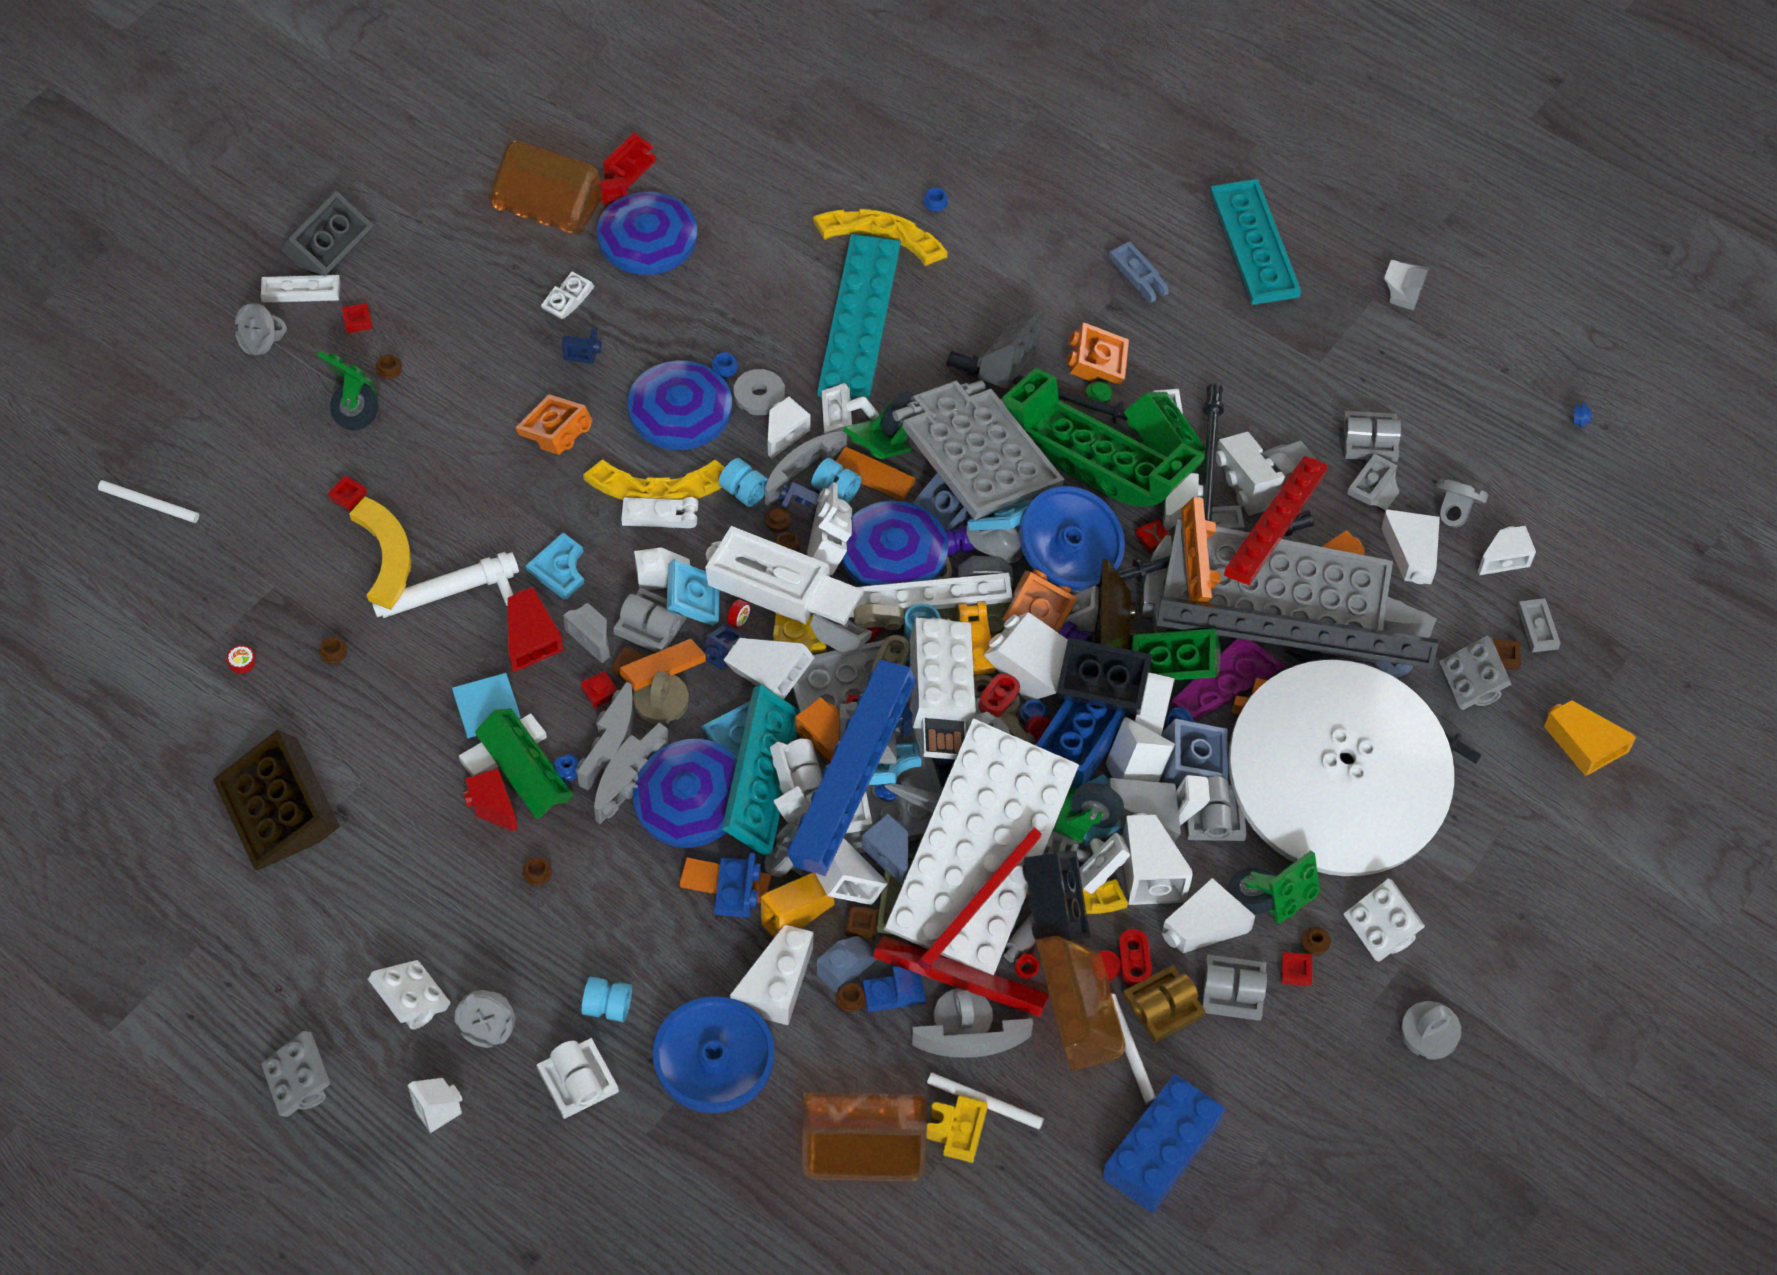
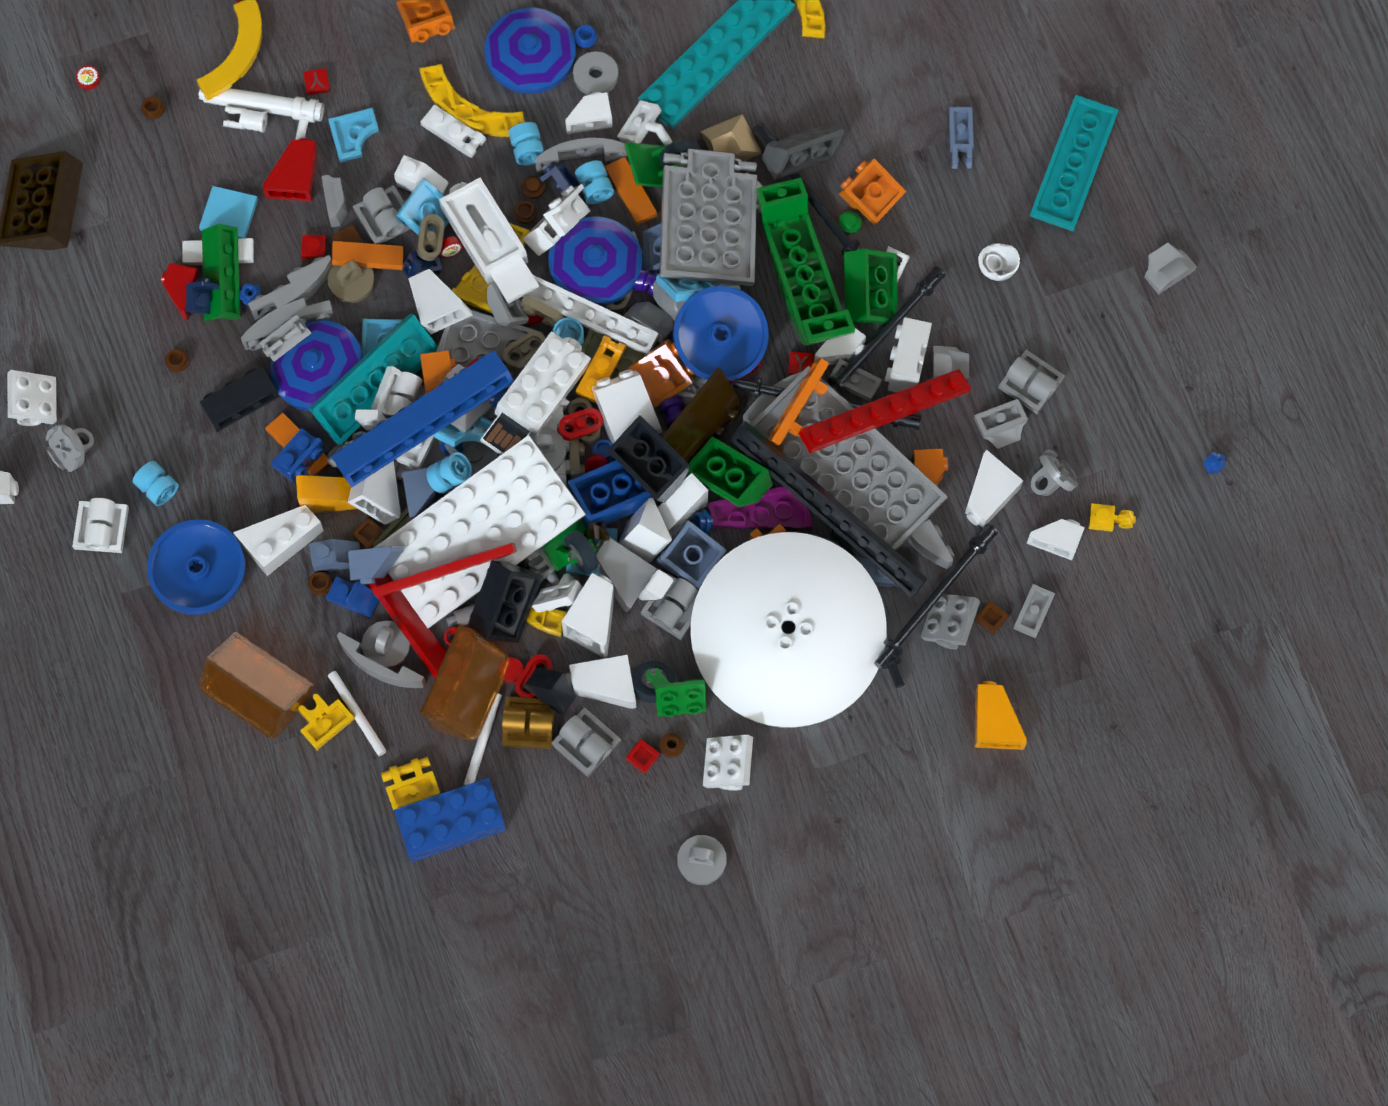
camera: 35 degrees right, 15 degrees up
none -> dark blue bracket [186,278,219,315]
none -> black brick [199,366,279,432]
none -> white hinge [223,106,268,133]
none -> light grey hinge [260,314,311,361]
none -> red tile [303,68,330,96]
none -> sand blue slope [348,546,403,584]
none -> yellow plate [381,756,441,811]
none -> dark tan plate [417,214,444,261]
none -> medium azure wheel [426,452,472,493]
none -> black slope [523,667,577,716]
none -> dark brown piece [584,521,609,541]
none -> tan slope [701,114,762,161]
none -> black bar [874,523,998,669]
none -> white hair [978,243,1020,281]
none -> yellow plate [1088,503,1136,532]

